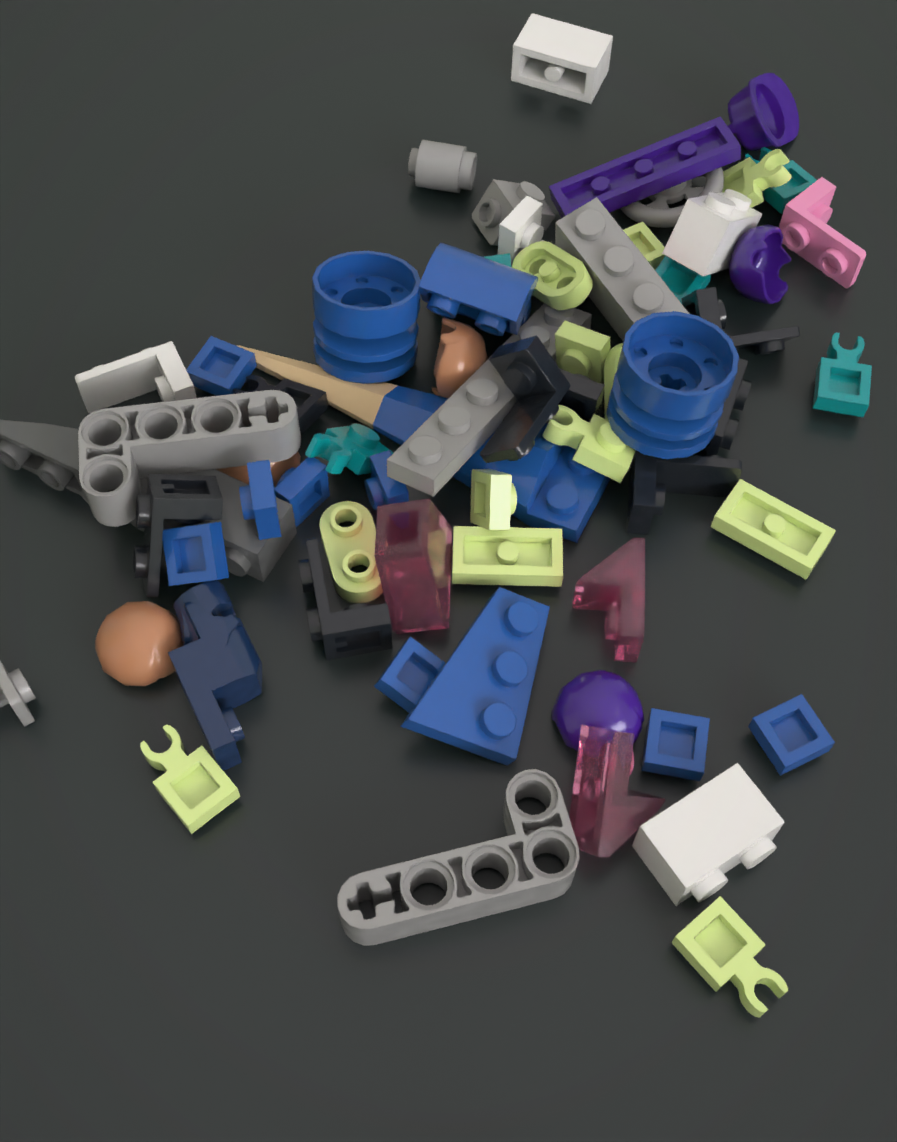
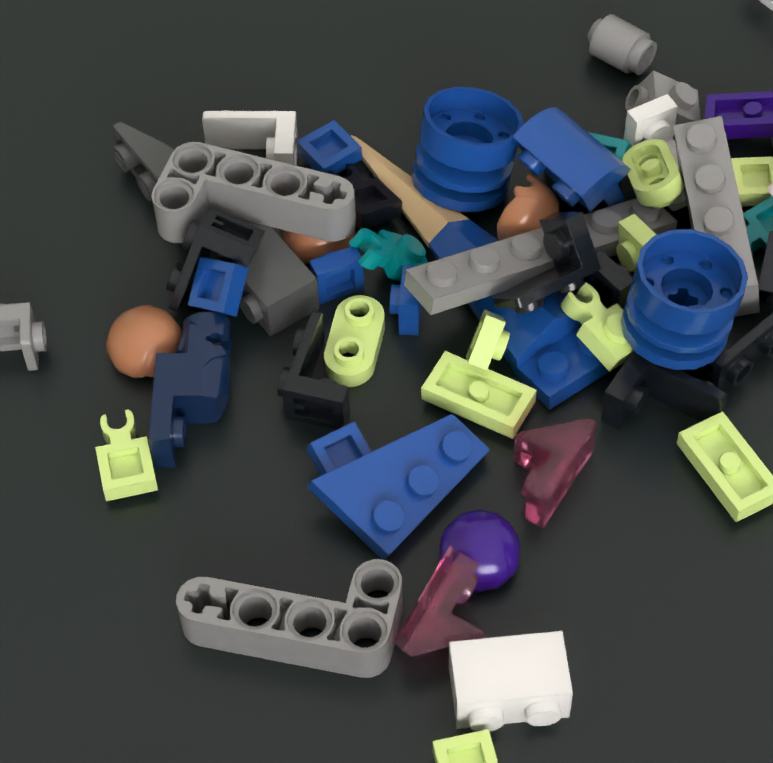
camera: 30 degrees right, 5 degrees down
blue plate [239,460,282,540] -> none
clear pink slope [374,499,452,634] -> none
blue plate [641,708,710,781] -> none
blue plate [748,694,835,776] -> none

